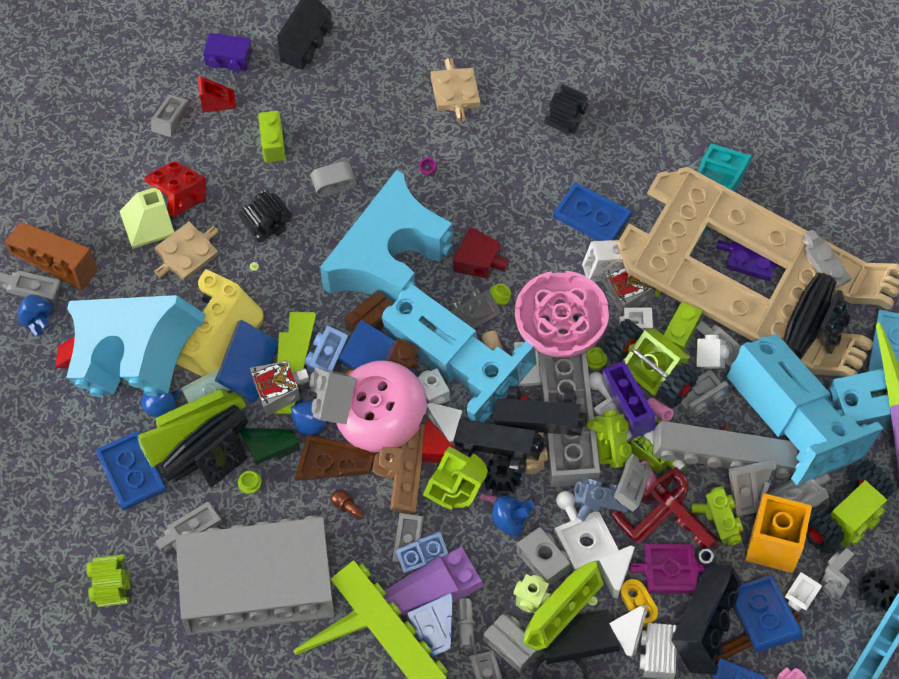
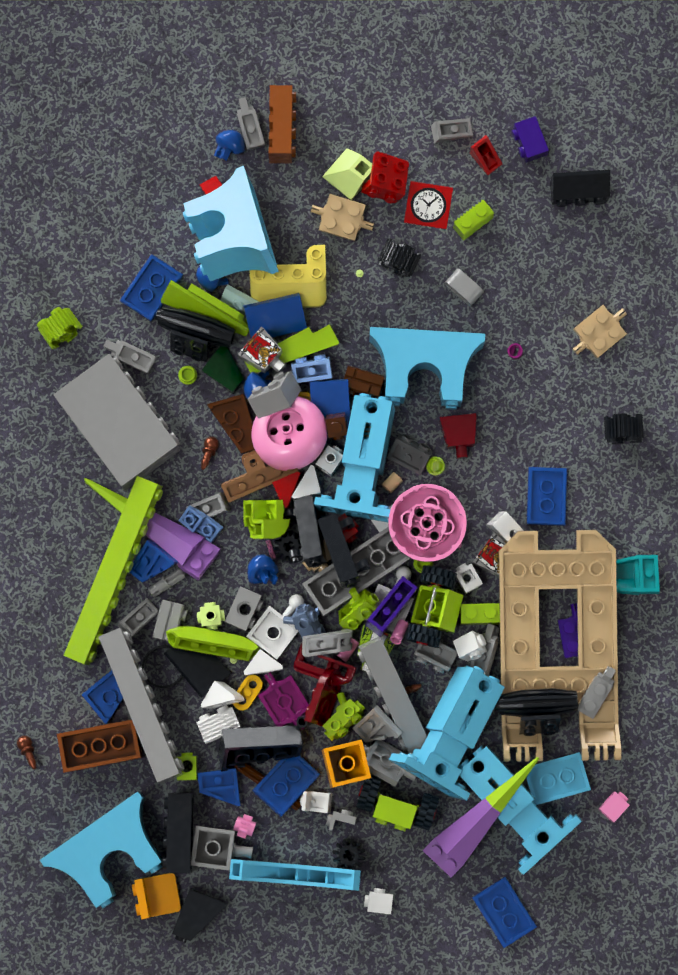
camera: 60 degrees right, 20 degrees up
none -> sticker [404,181,453,229]

